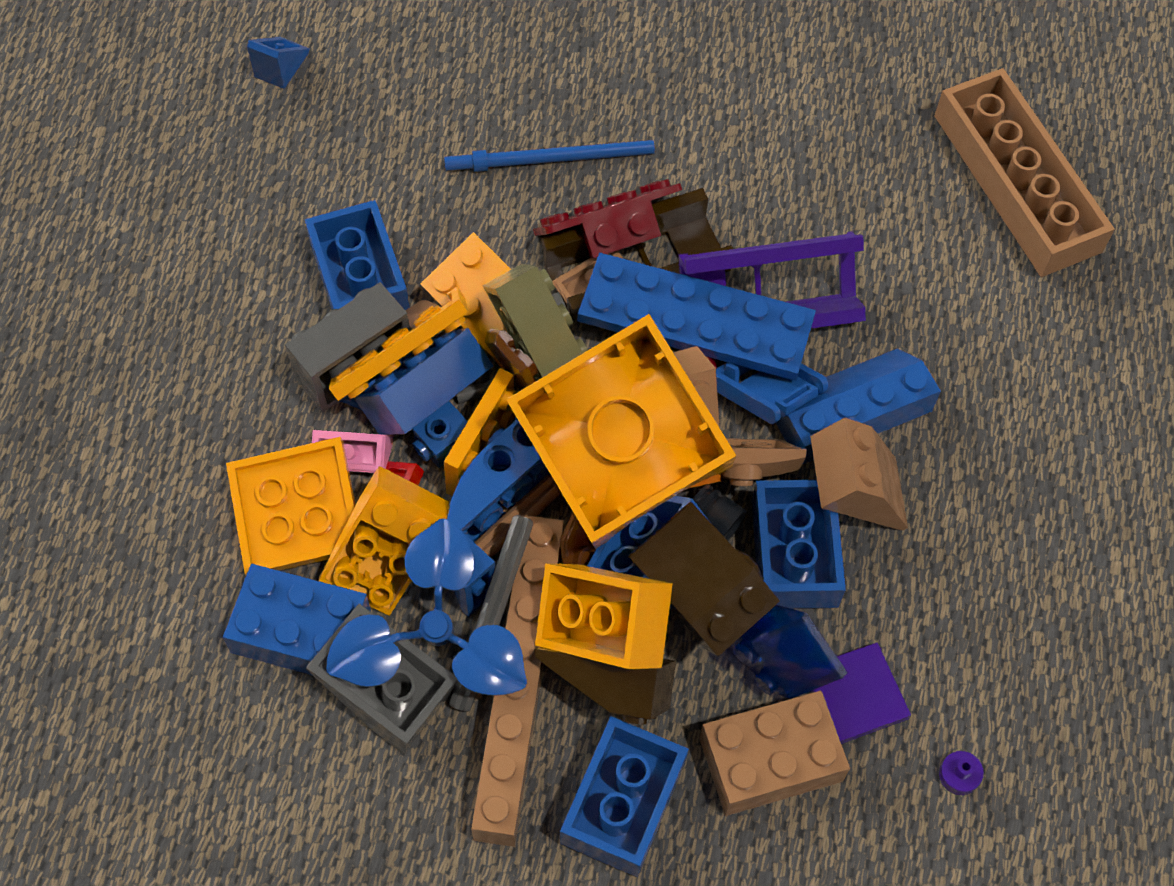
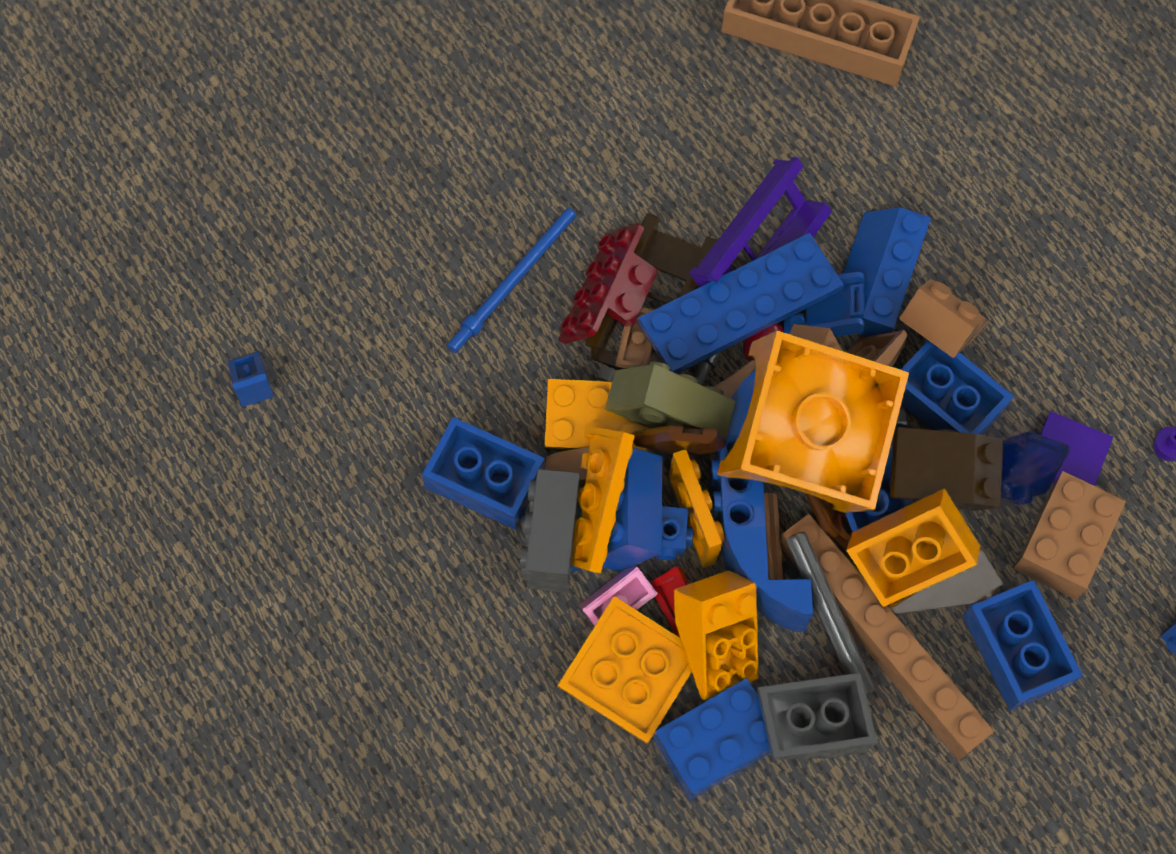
camera: 45 degrees left, 5 degrees up
blue plant [326,519,527,695] -> none

